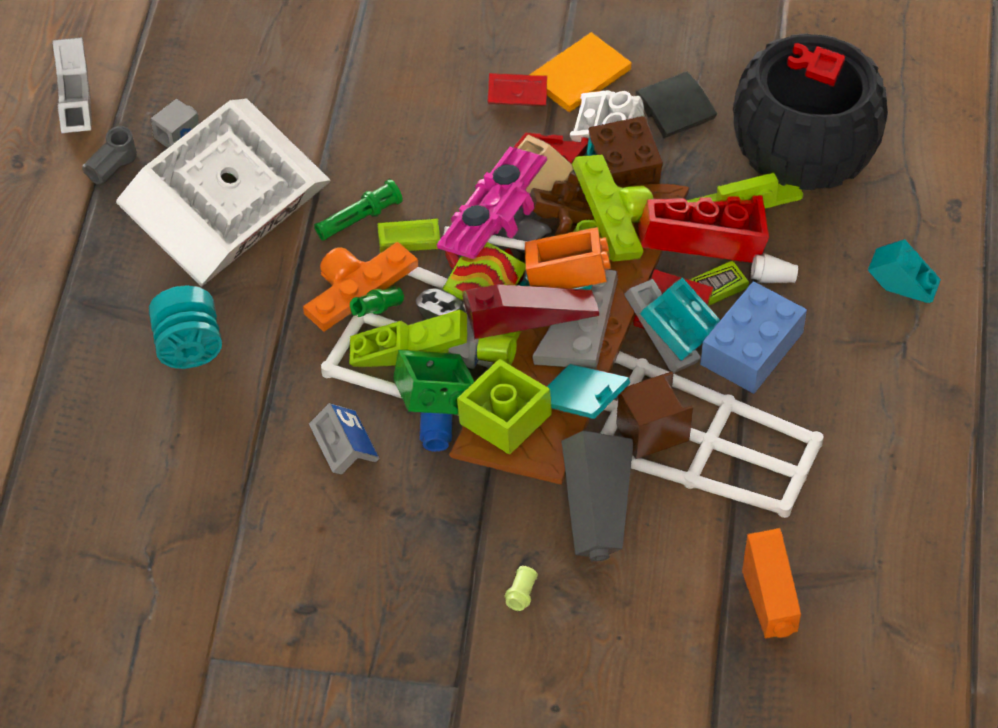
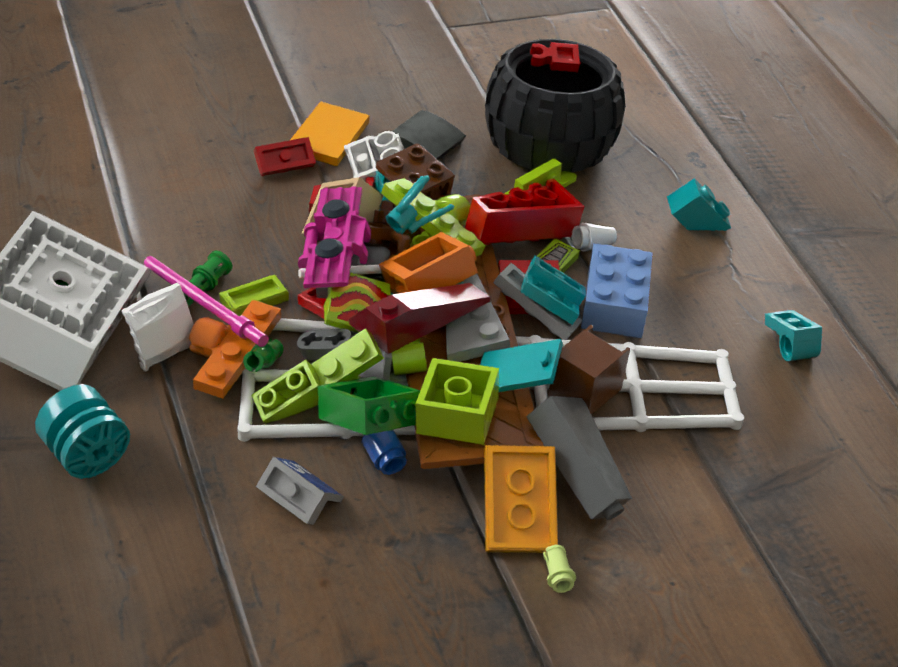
camera: 30 degrees left, 10 degrees down
orange slope [742,528,801,638] -> none
none -> white slope [122,283,194,372]
none -> dark pink bar [144,256,269,347]
none -> teal plant [386,175,454,234]
none -> light orange tile [484,445,558,553]
none -> teal plate [765,310,822,361]

